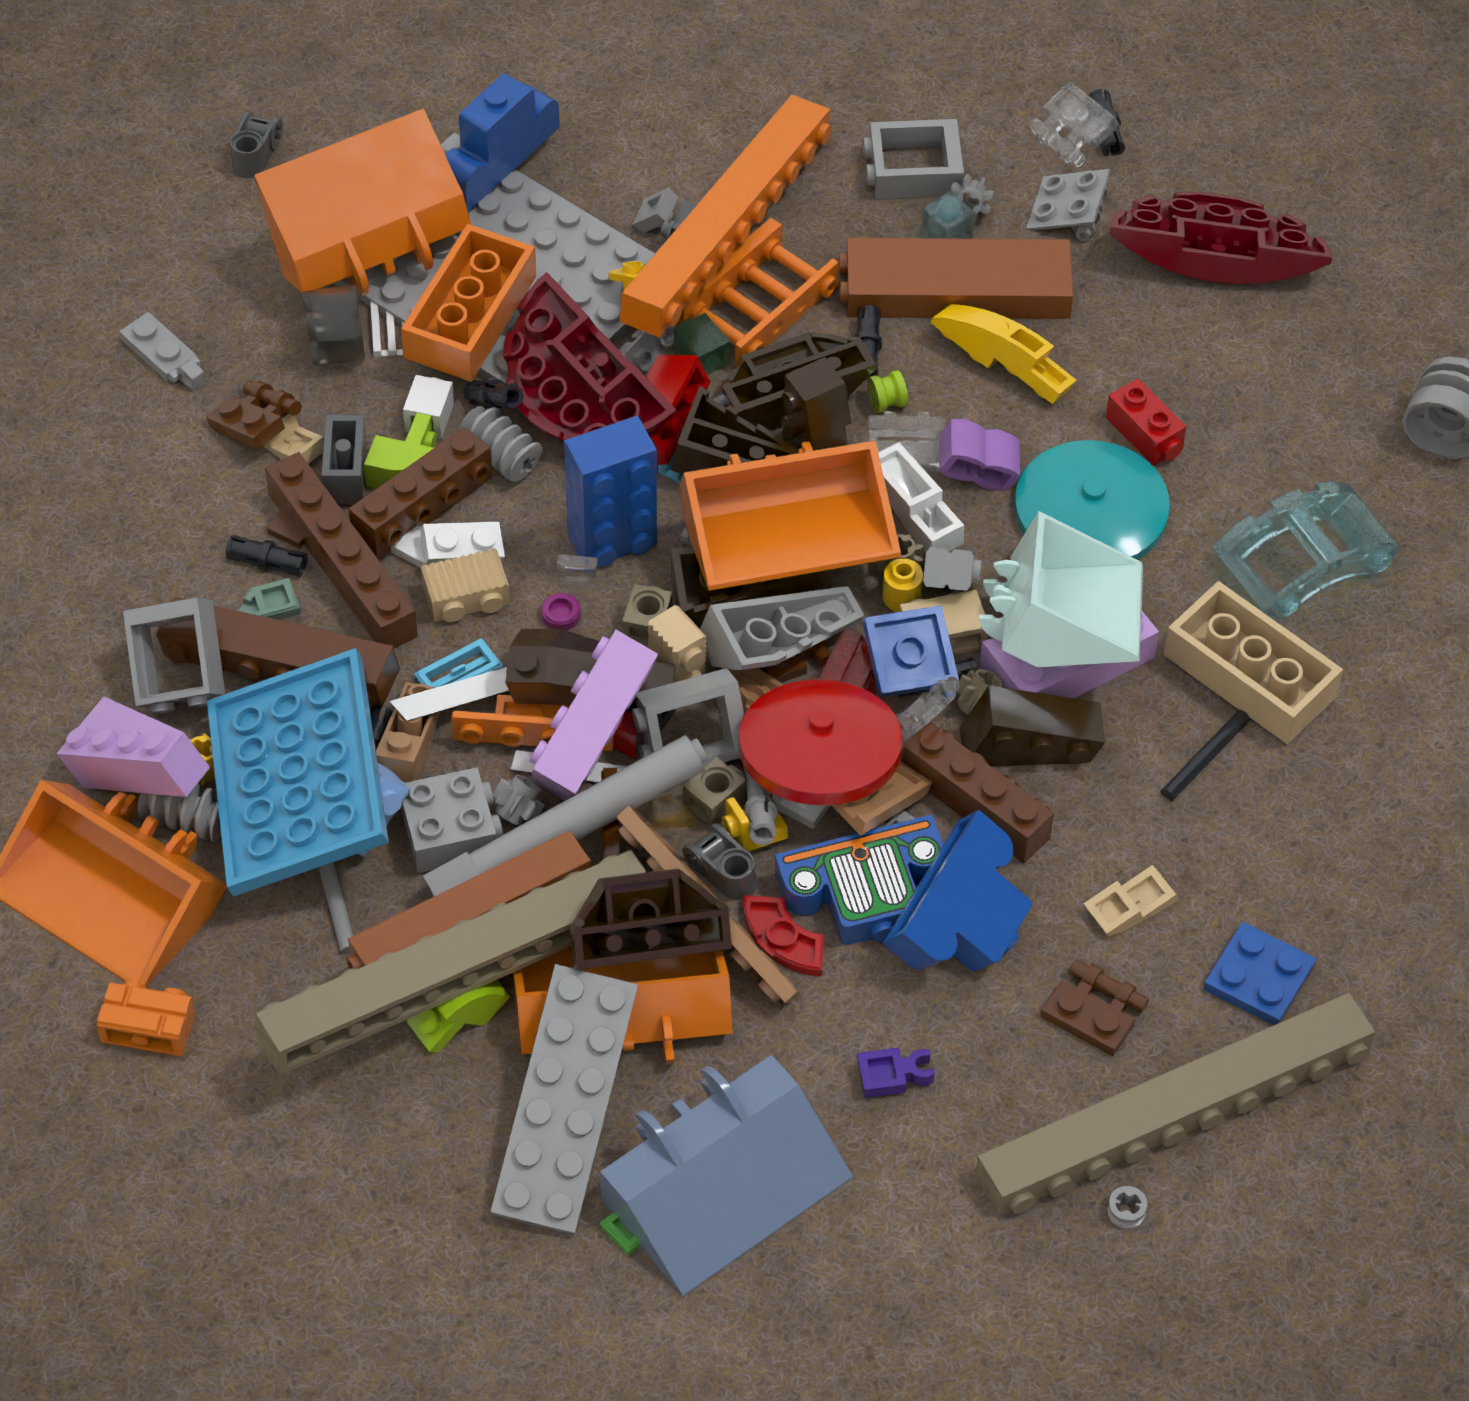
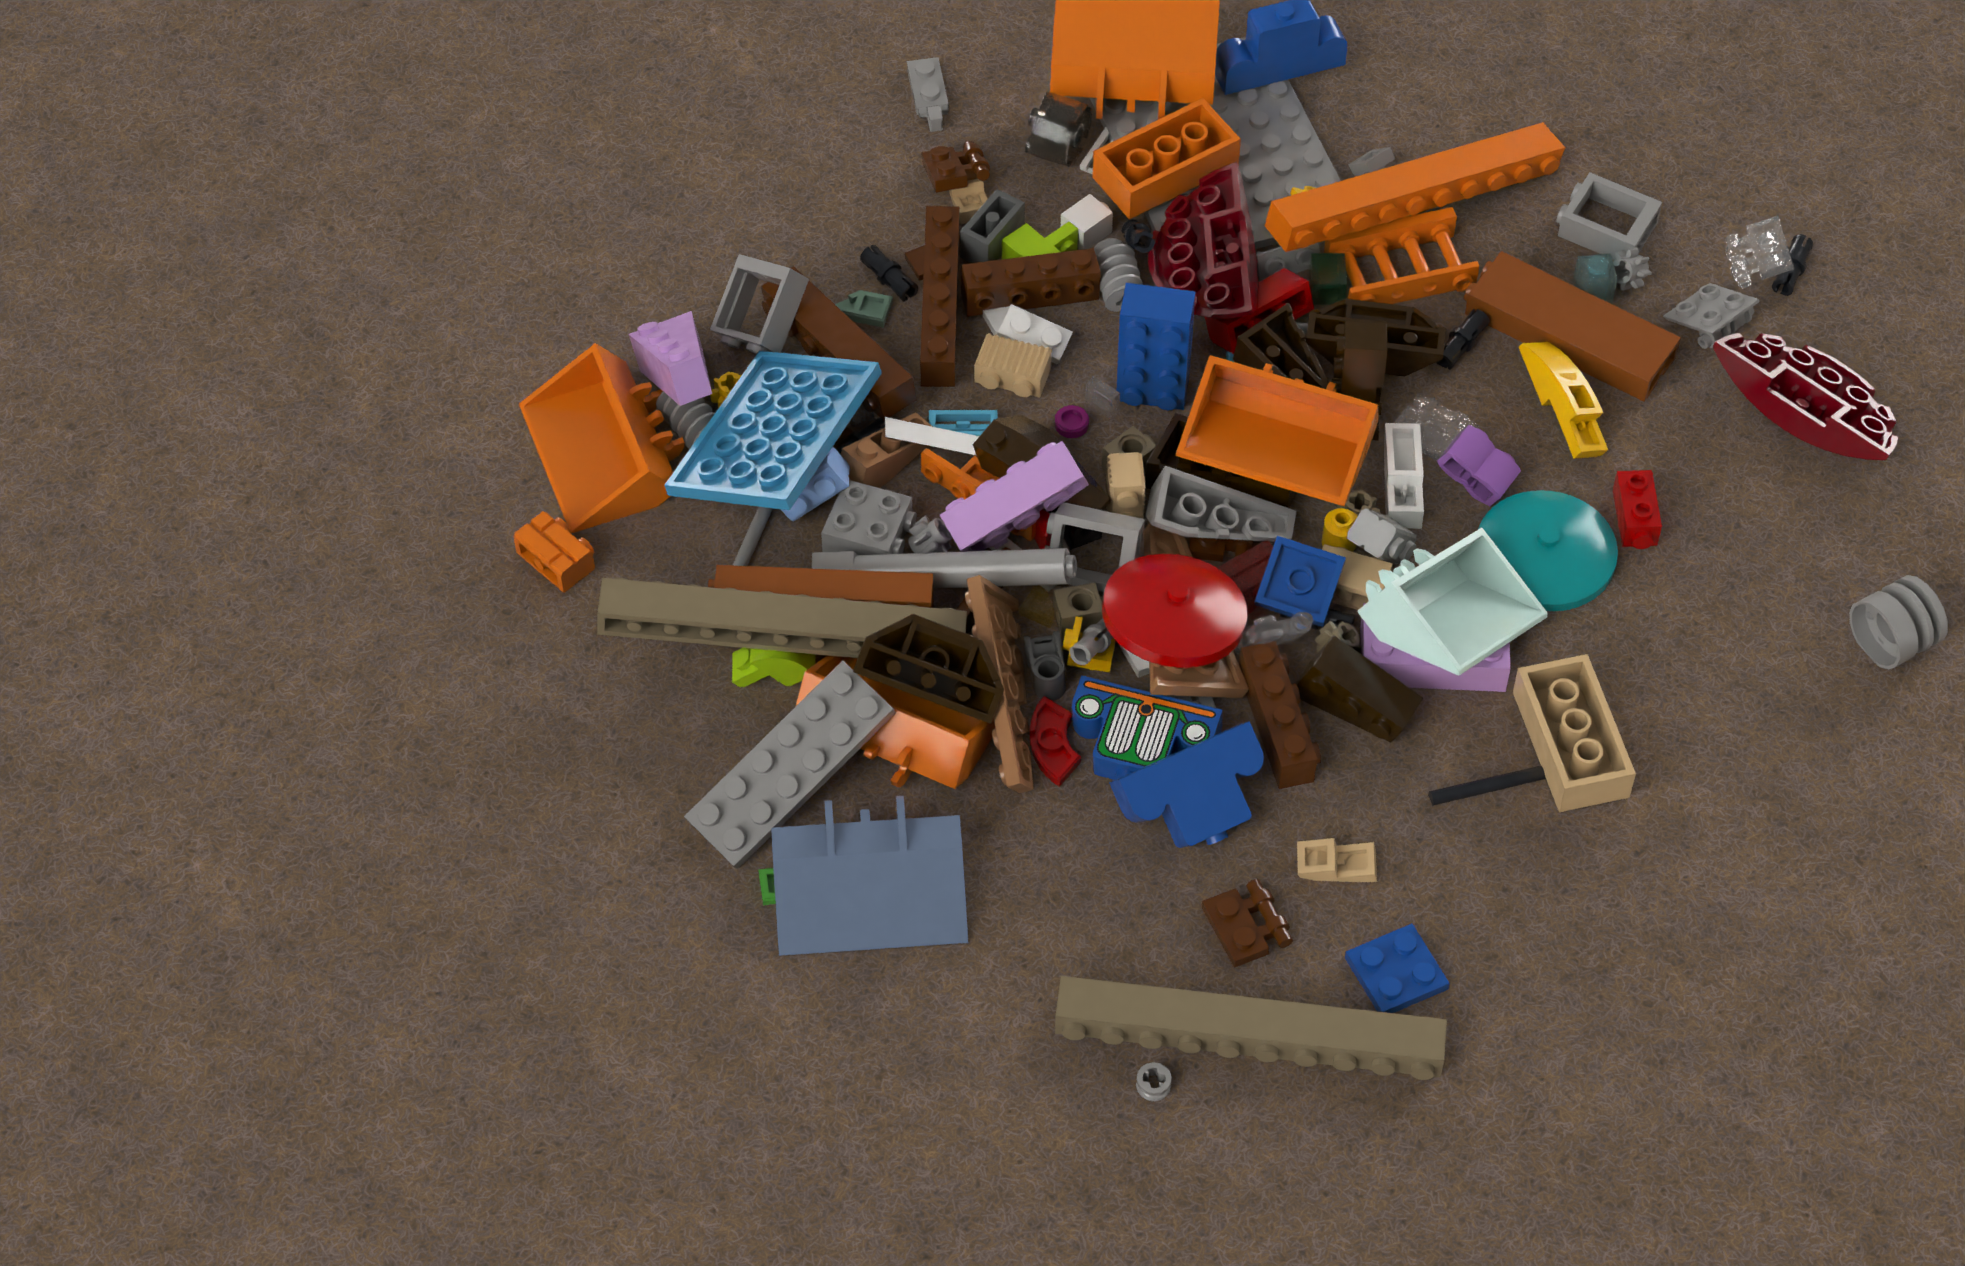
camera: 35 degrees right, 0 degrees up
dark purple plate [857,1048,935,1098] -> none
lime wheel [867,370,908,414] -> none
clear light blue window [1212,482,1402,618] -> none

